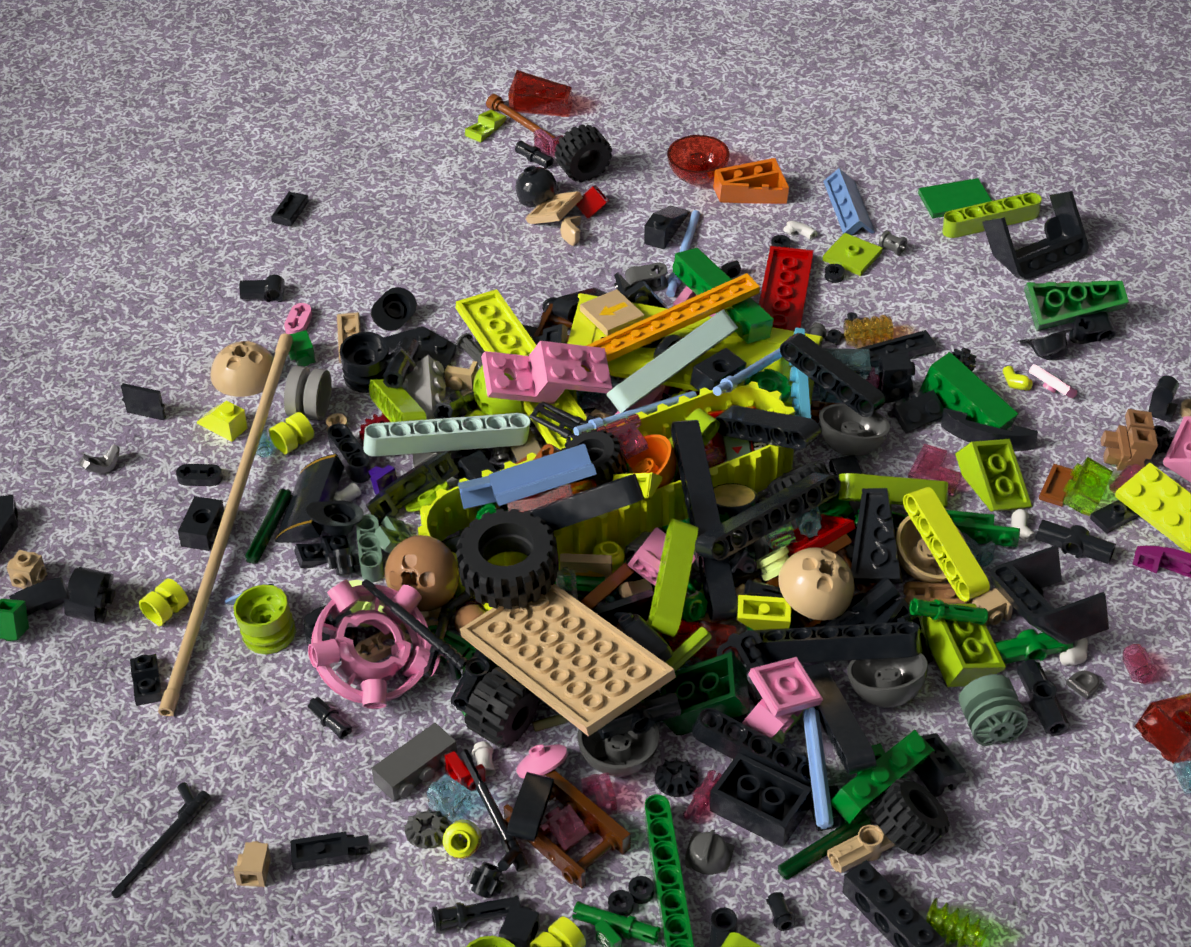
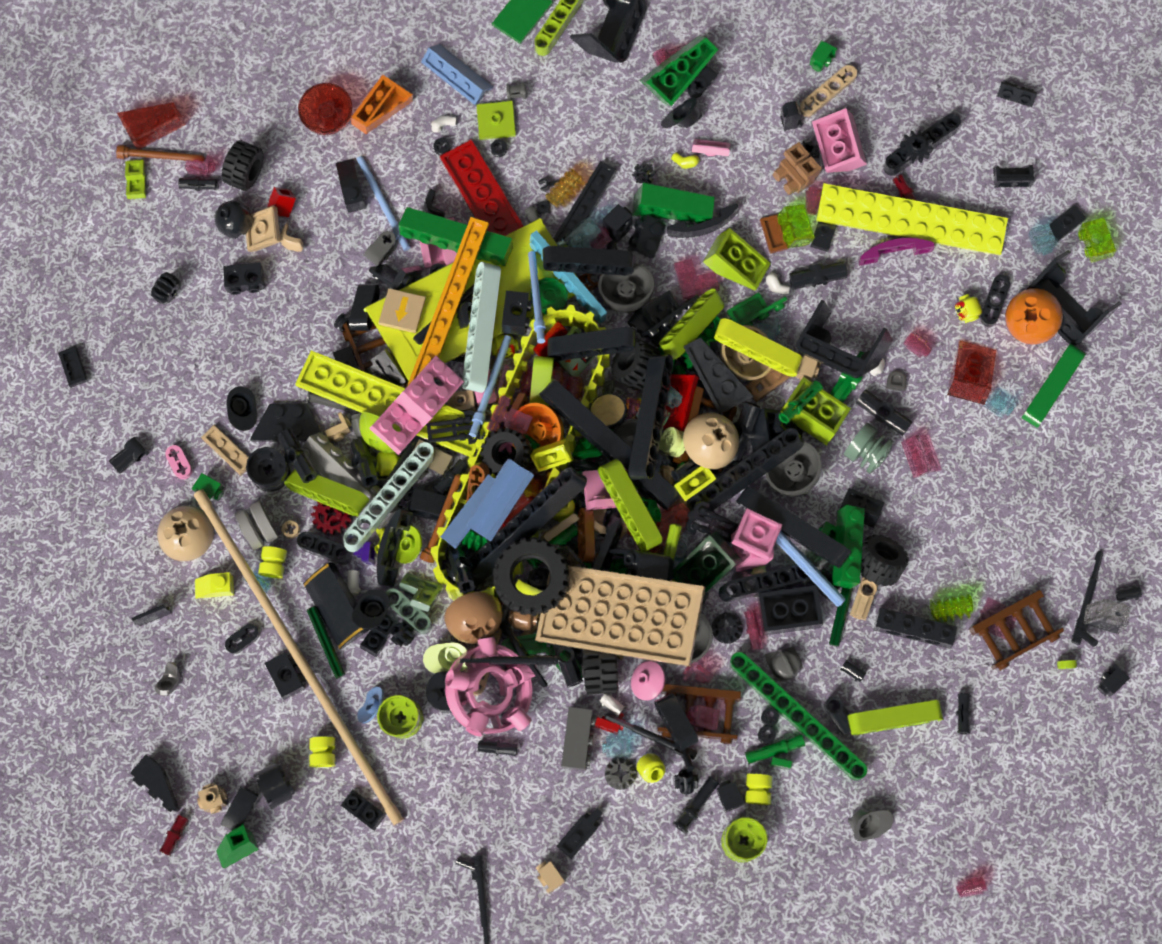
camera: 35 degrees left, 30 degrees up
none -> black gear [151,272,181,305]
none -> black brick [223,263,265,295]
none -> black piece [446,545,476,594]
none -> black bracket [640,290,699,337]
none -> clear pink panel [901,435,941,478]

